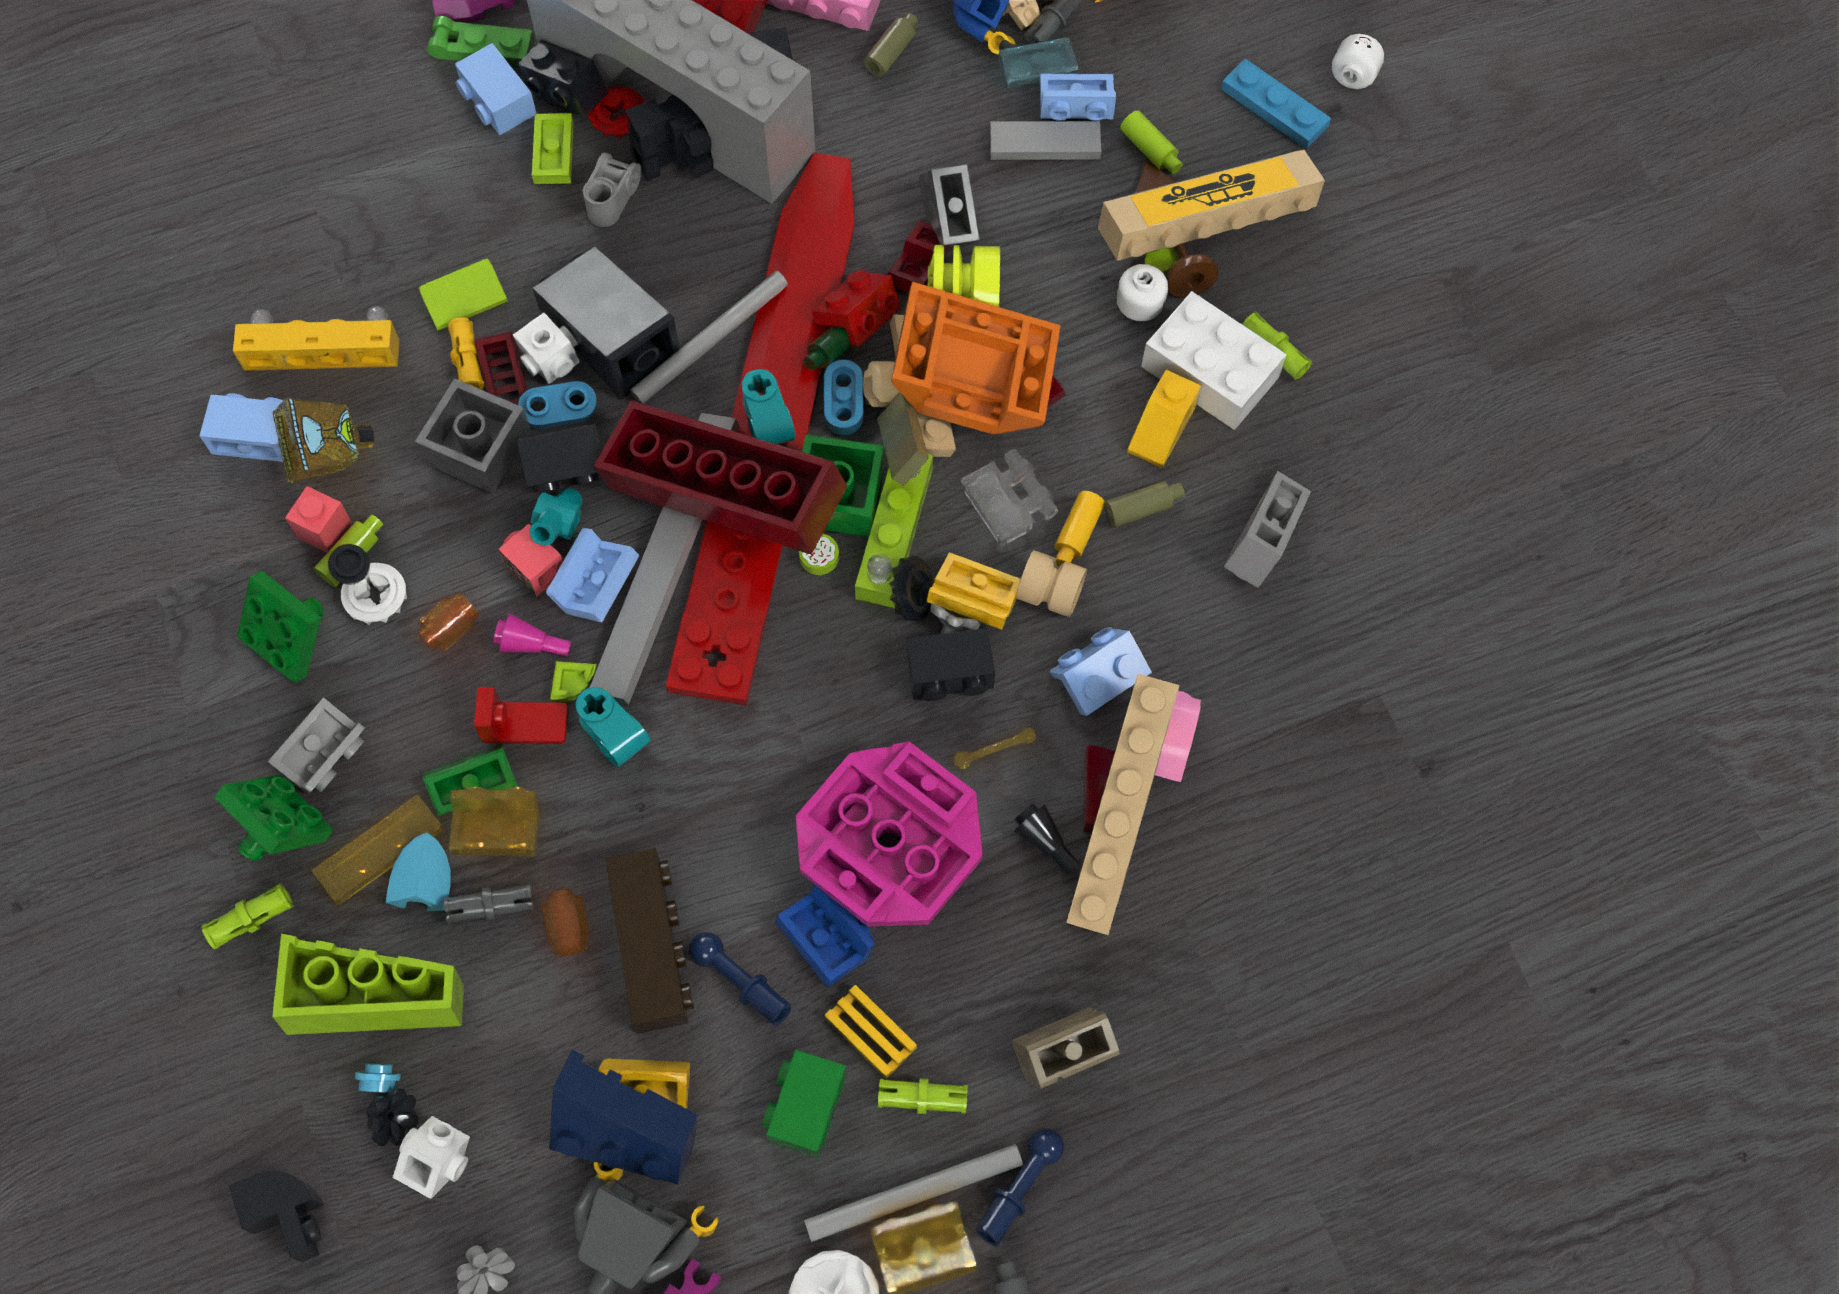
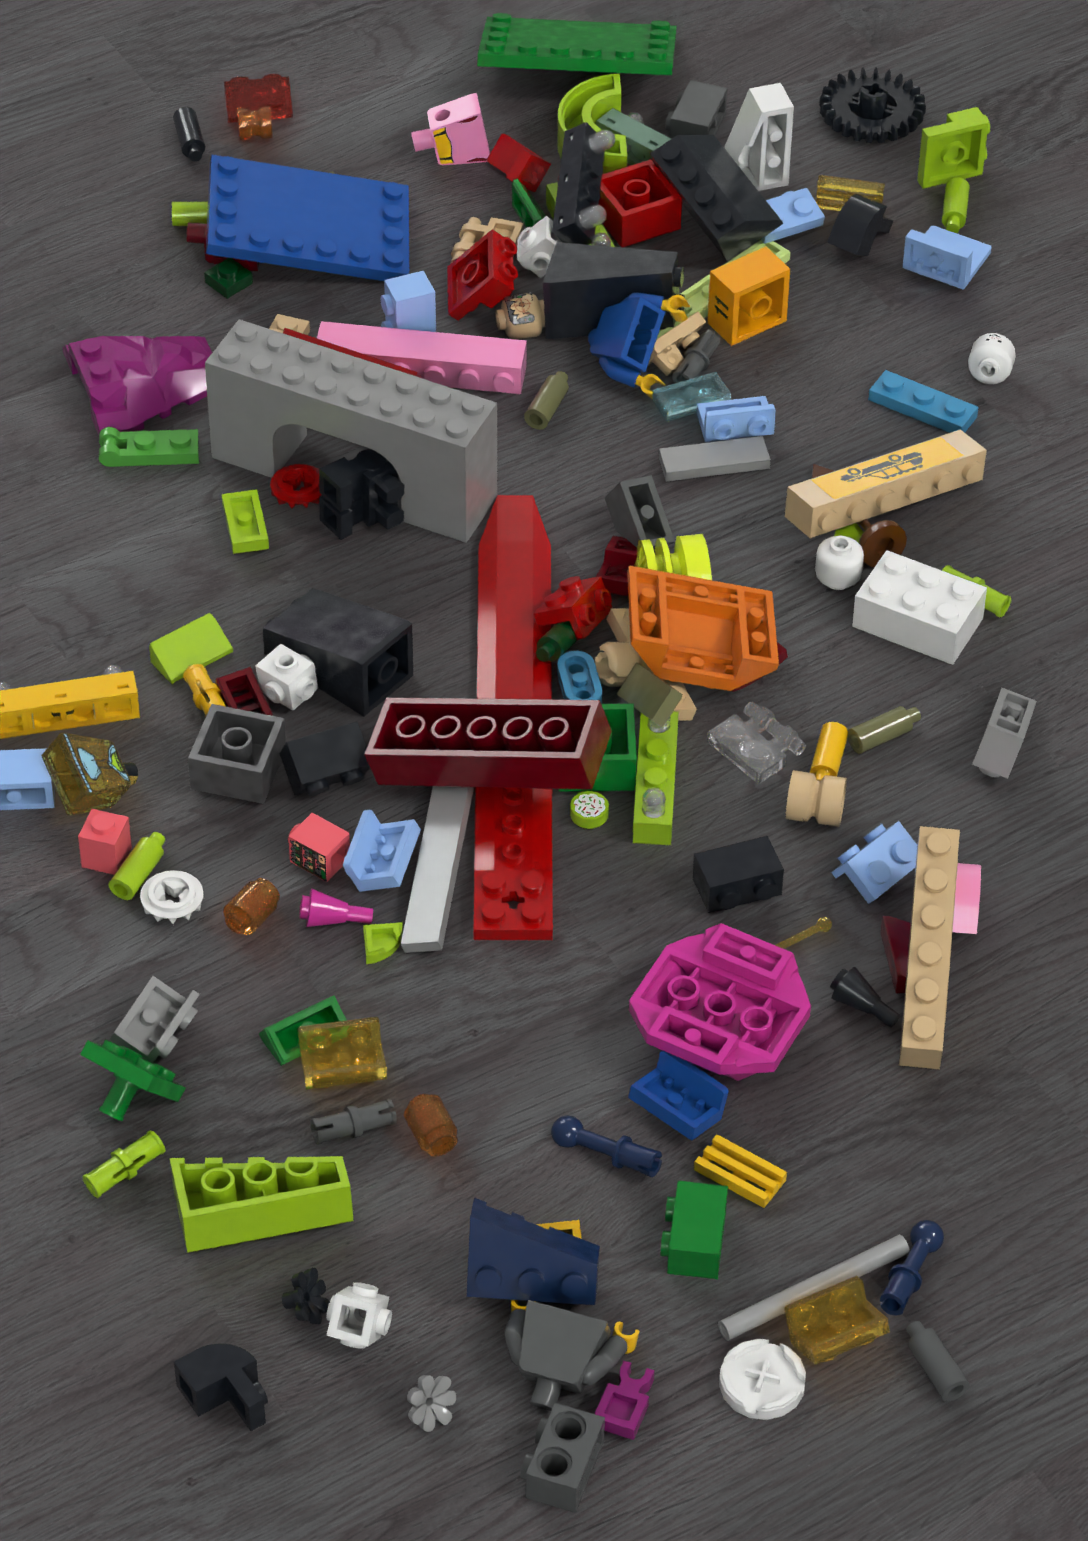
camera: 10 degrees left, 20 degrees down
green plate [236,571,324,683] -> none
clear yellow tile [312,794,444,906] -> none
black plate [328,544,370,585] -> none
medium azure plate [355,1063,401,1092] -> none
medium azure brick [385,832,451,911] -> none
light blue brick [455,43,537,135] -> none
red bracket [474,687,568,744] -> none
black brick [518,40,609,117] -> none
dark azure plate [518,381,596,429] -> none
teal axle [530,487,583,546] -> none
teal piece [576,687,651,768] -> none
light grey piece [583,152,641,227] -> none
dark brown brick [605,848,694,1034] -> none
light grey piece [630,270,788,404] -> none
teal piece [742,369,796,445] -> none
lime pin [878,1078,968,1114] -> none
black gear [889,556,934,621] -> none
yellow plate [927,552,1021,630] -> none
light grey plant [930,604,981,634] -> none
dark tan brick [1012,1007,1120,1089] -> none
lime cylinder [1120,110,1183,174] -> none
yellow slope [1127,370,1201,469] -> none

